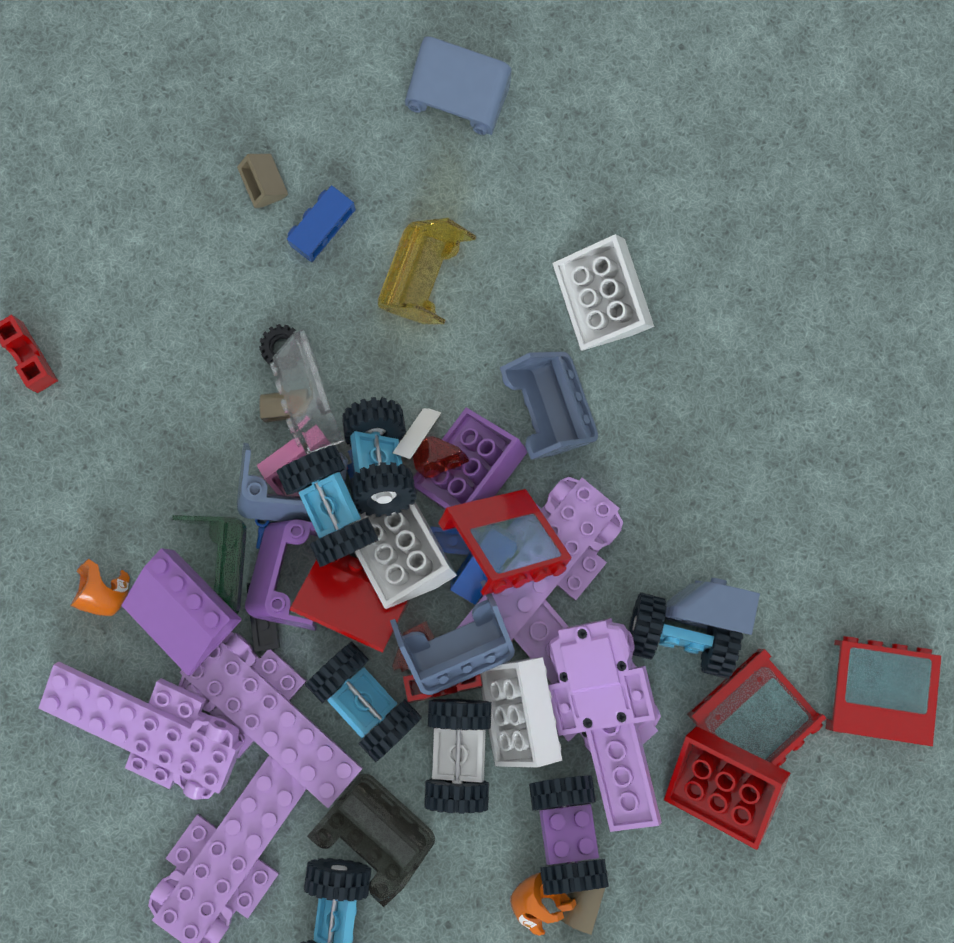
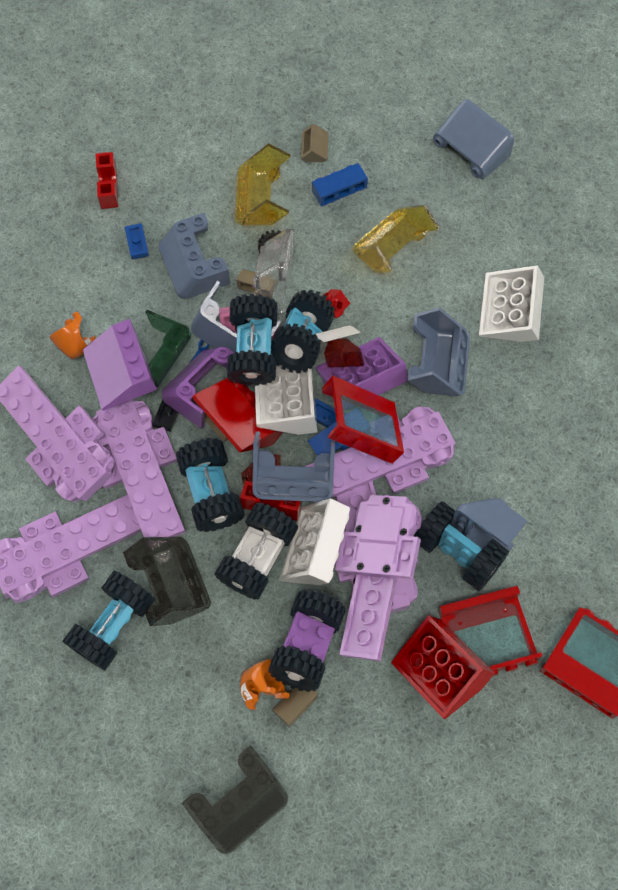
camera: 30 degrees right, 15 degrees down
none -> blue plate [125,223,149,260]
none -> sand blue windscreen [159,213,230,299]
none -> clear yellow windscreen [235,143,291,226]
none -> red brick [322,289,350,318]

